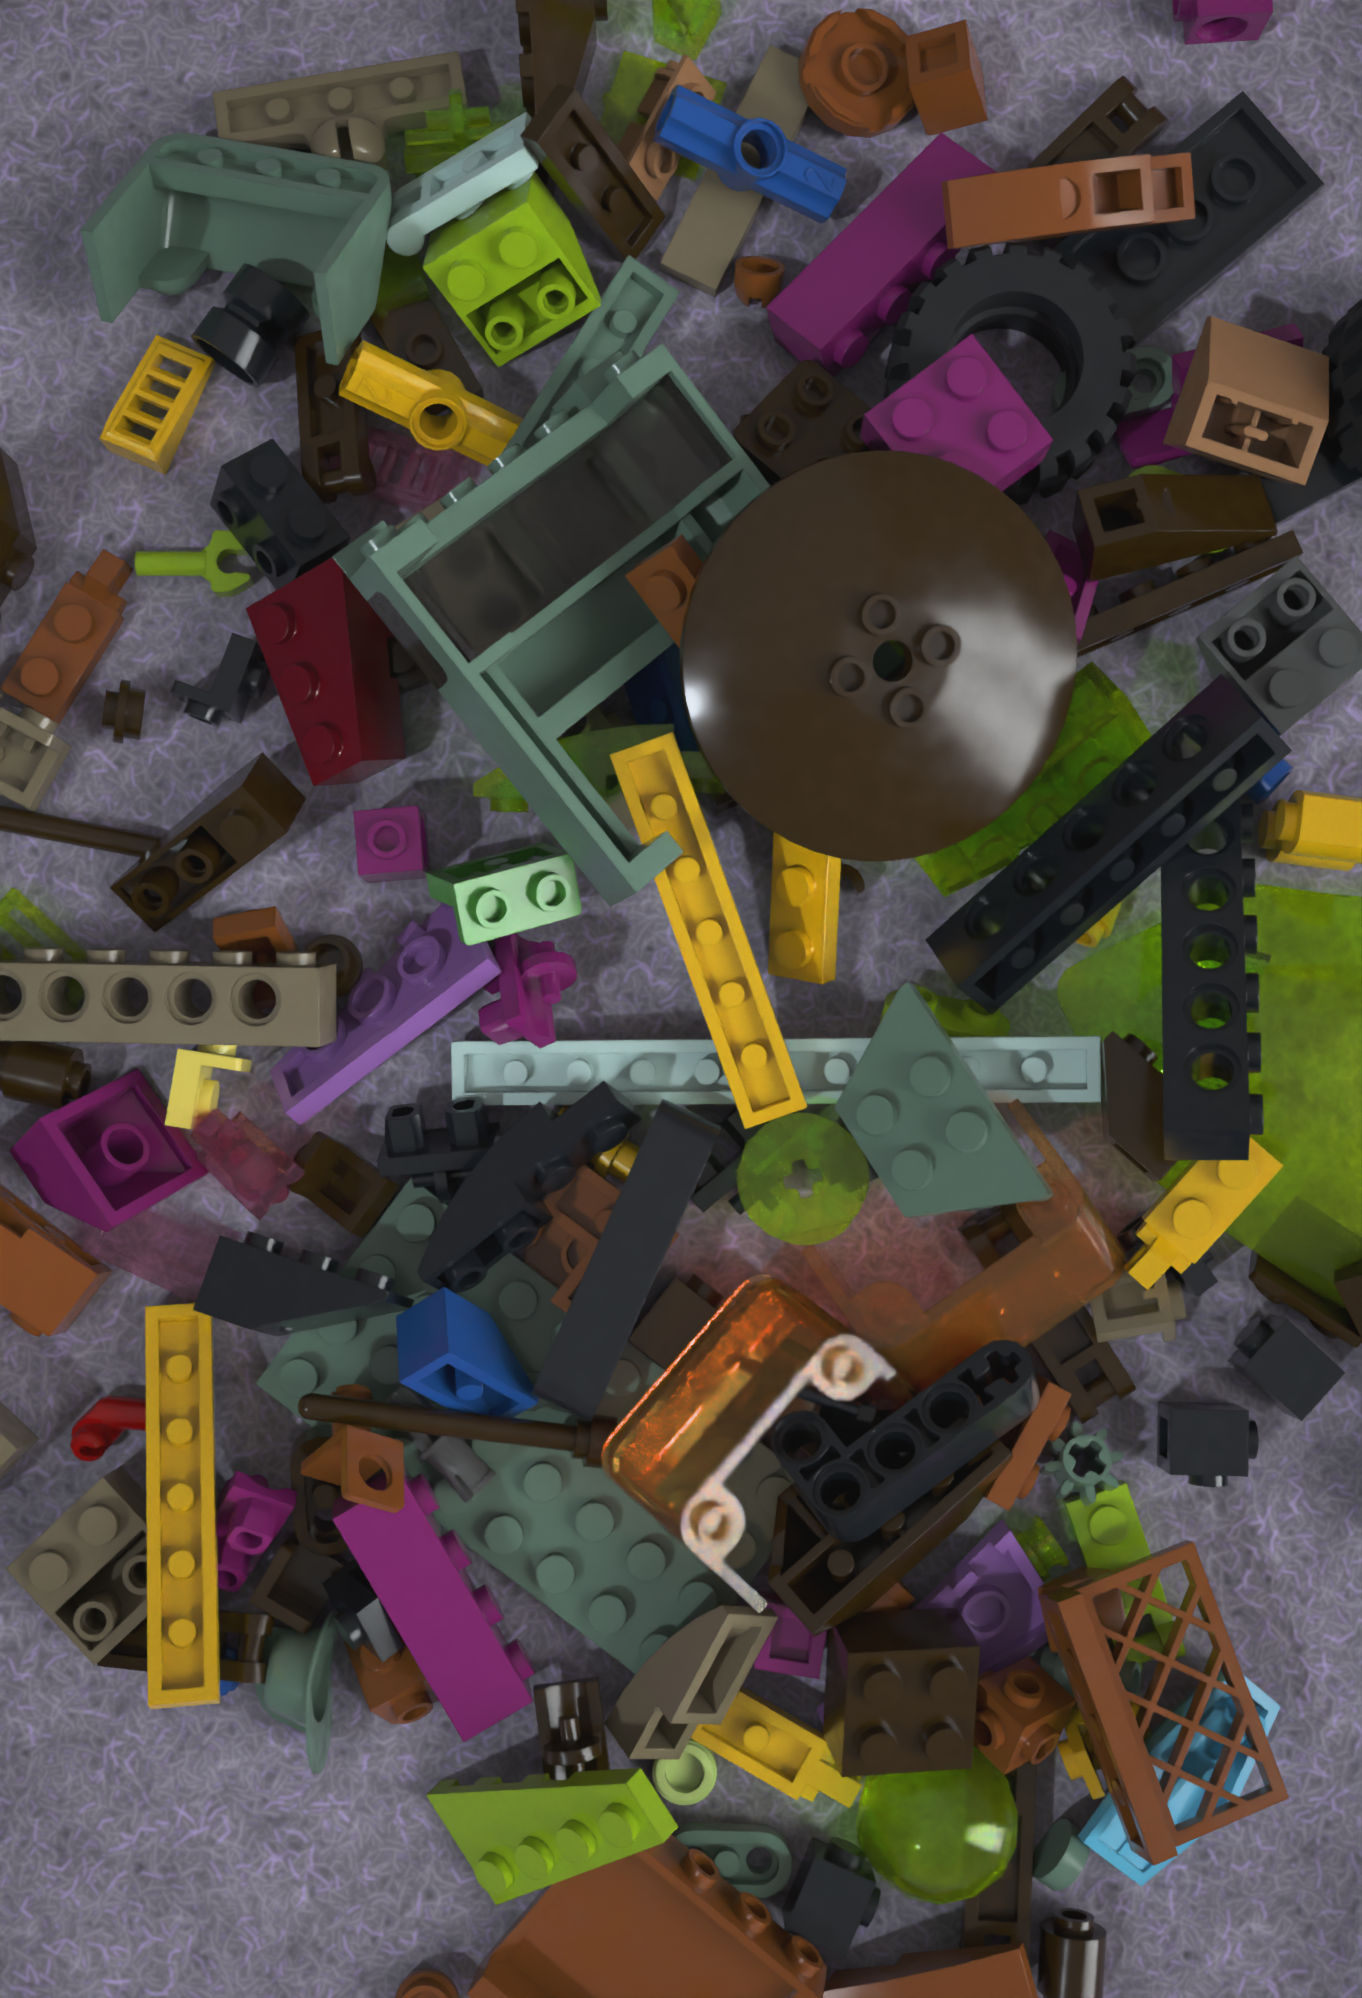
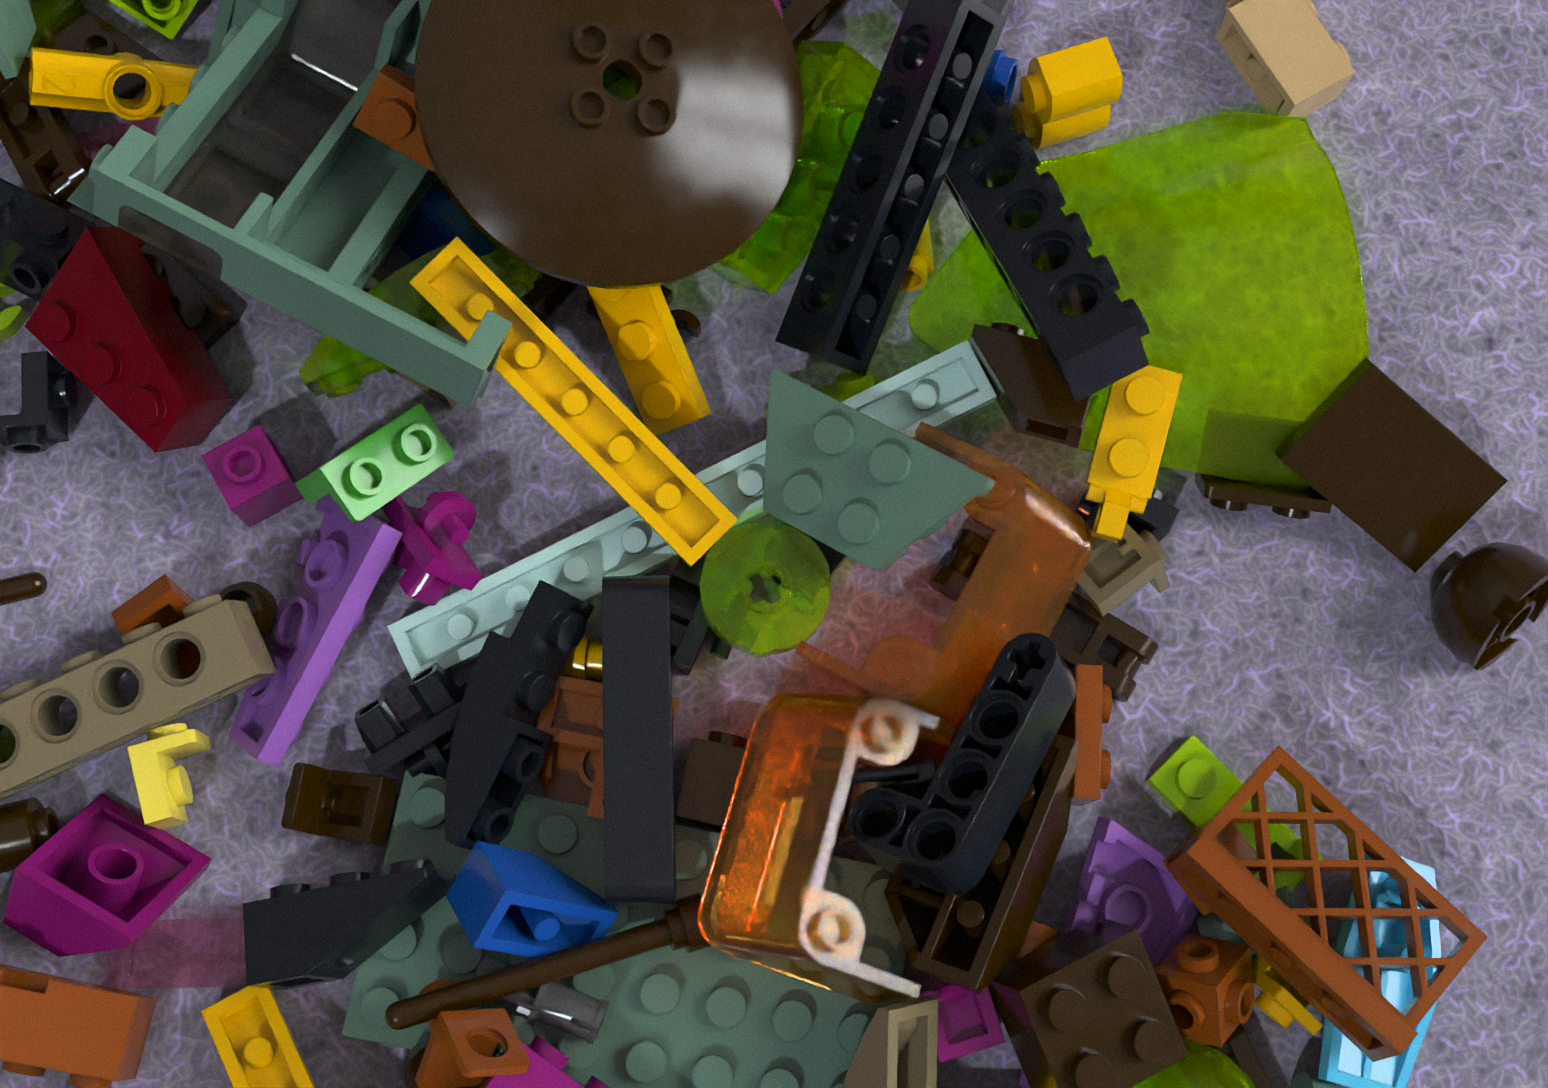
camera: 30 degrees left, 10 degrees down
dark brown slope [110,752,306,932] -> none
clear pink hips [190,1108,306,1221] -> none
clear neon green bush [1011,1514,1070,1582] -> none
sand green gear [1039,1421,1124,1506] -> none
black brick [1157,1401,1259,1487] -> none
black brick [1228,1314,1345,1421] -> none

